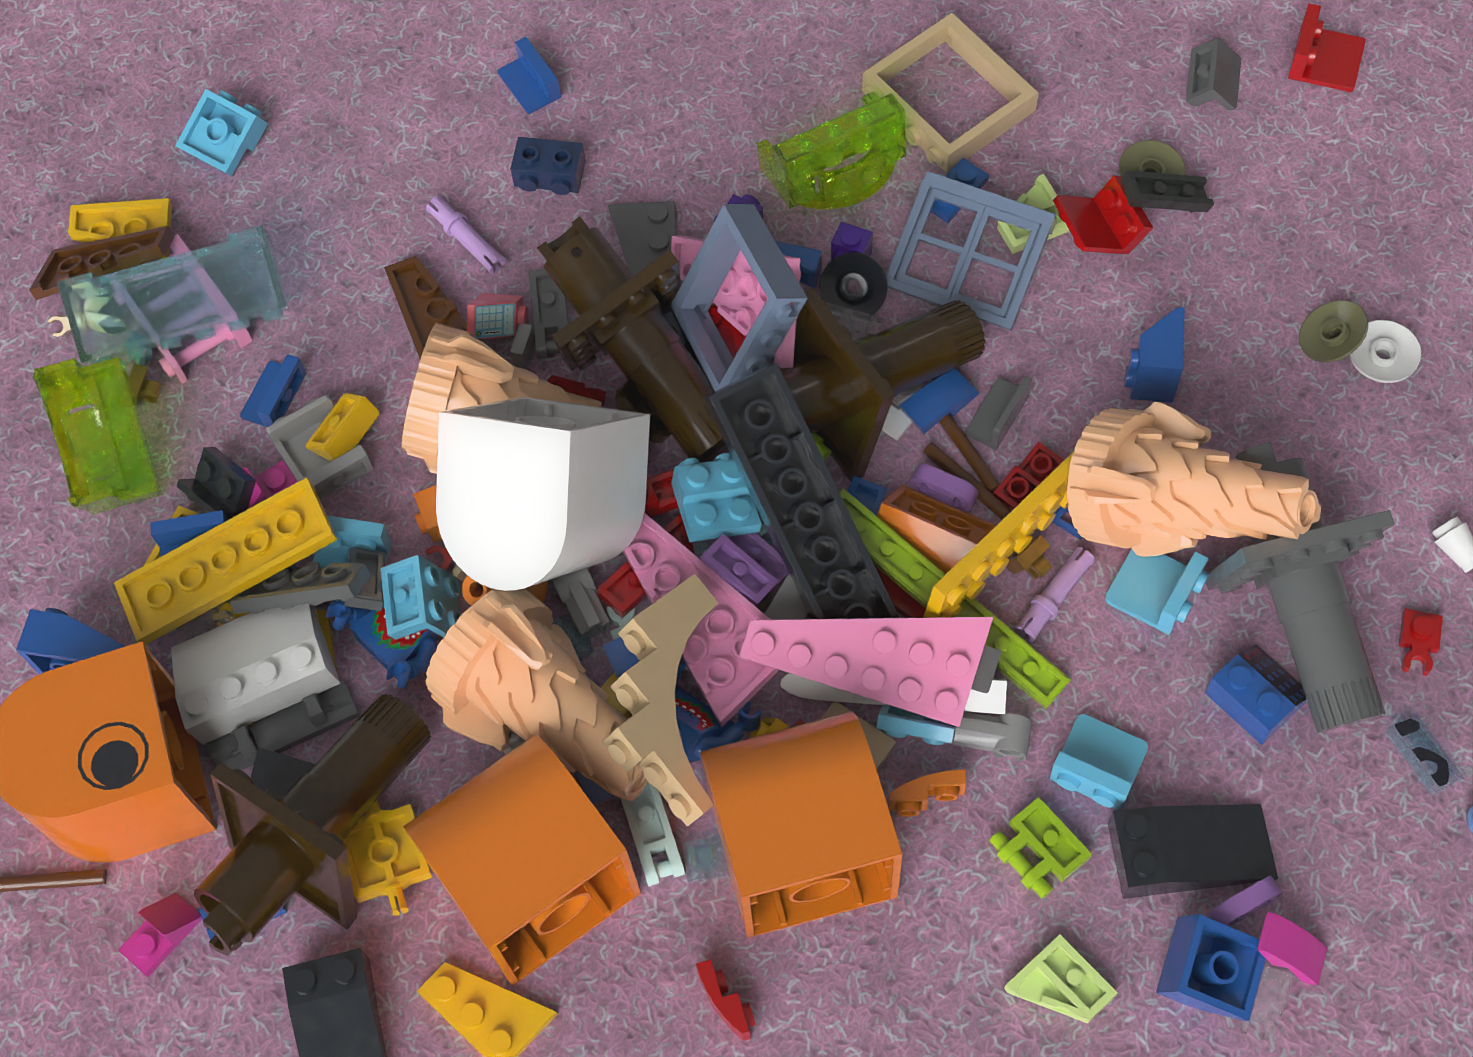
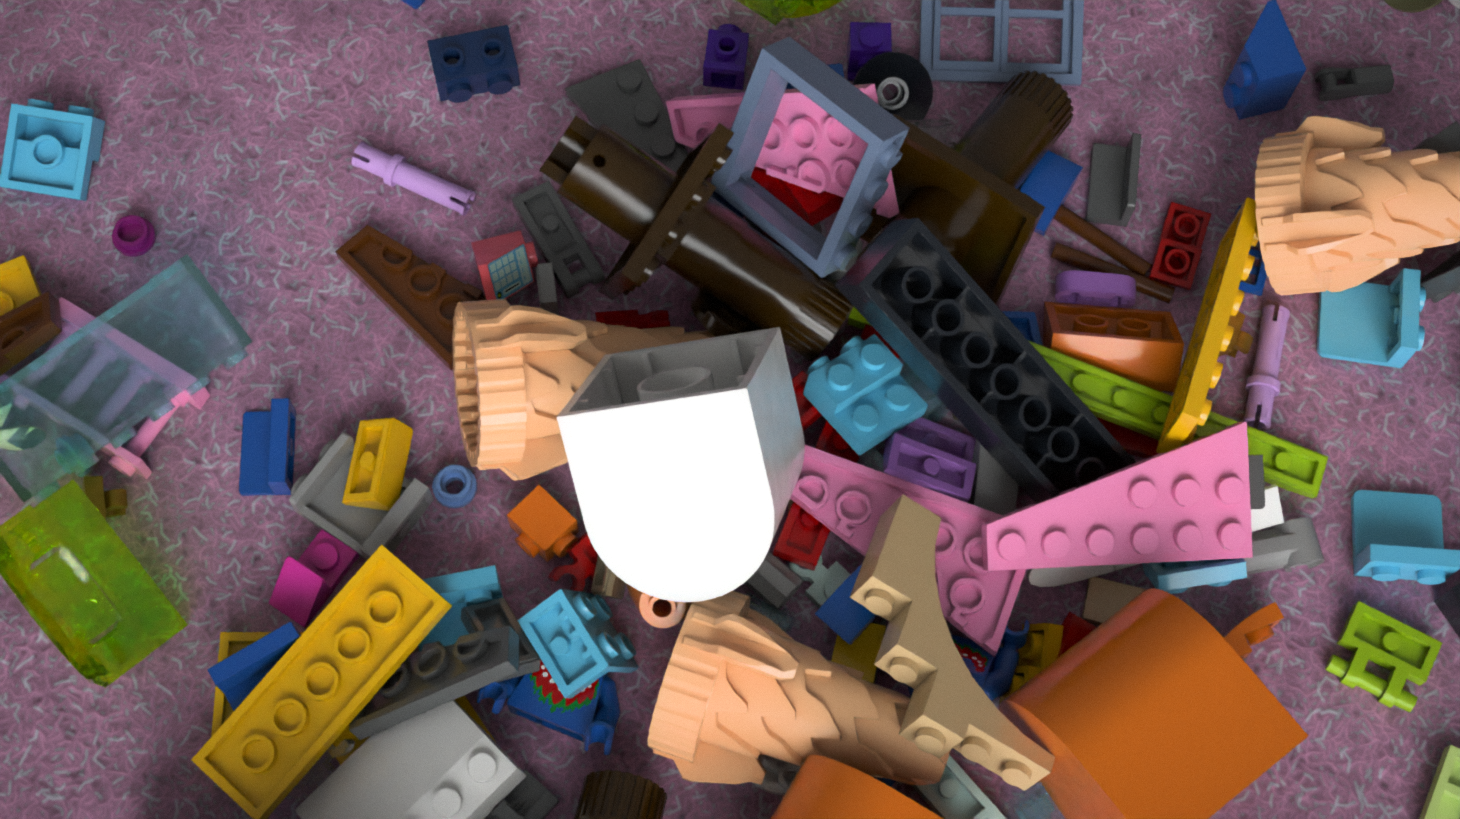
camera: 30 degrees left, 5 degrees up
black bracket [177,447,256,520] -> none
none -> magenta plate [112,215,156,257]
none -> medium blue plate [432,465,477,508]
none -> dark grey bar [1314,64,1394,101]

